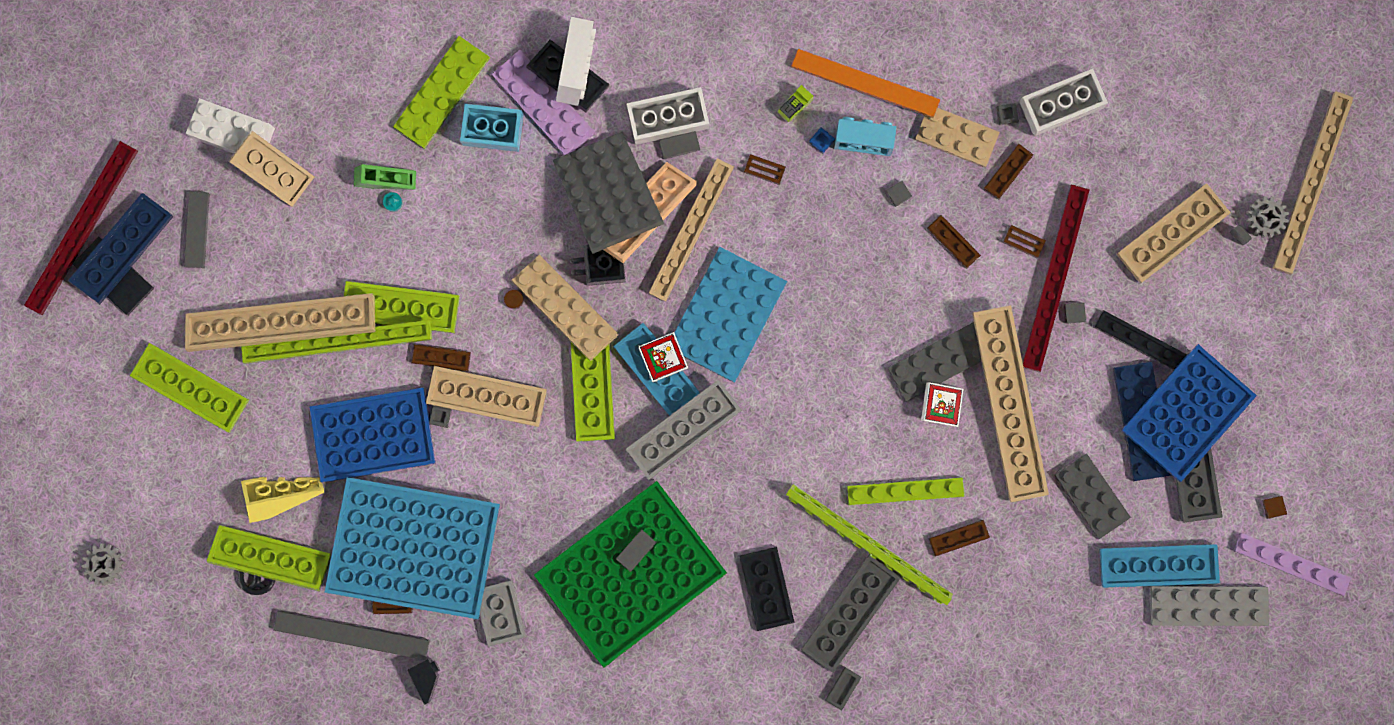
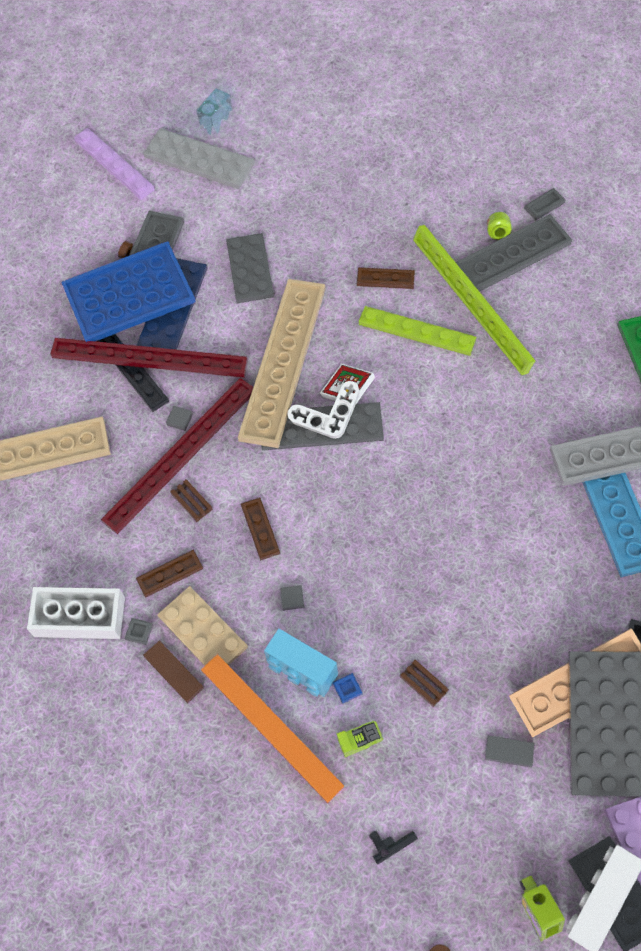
camera: 155 degrees left, 20 degrees down
white brick [627,87,709,145] -> none
tile [639,332,688,382] -> none
tan plate [649,158,734,302] -> none
dark azure plate [674,247,787,383] -> none
black tile [739,547,795,631] -> none
dark azure plate [1099,544,1220,588] -> none
reddish brown tile [1262,496,1287,519] -> none
none -> dark red plate [50,338,248,378]
none -> reddish brown tile [118,241,133,259]
none -> reddish brown tile [143,640,204,704]
none -> clear light blue piece [196,88,232,135]
none -> white beam [288,381,360,439]
none -> black hose [368,830,418,865]
none -> lime head [486,212,512,240]
none -> lime torso [519,876,565,942]

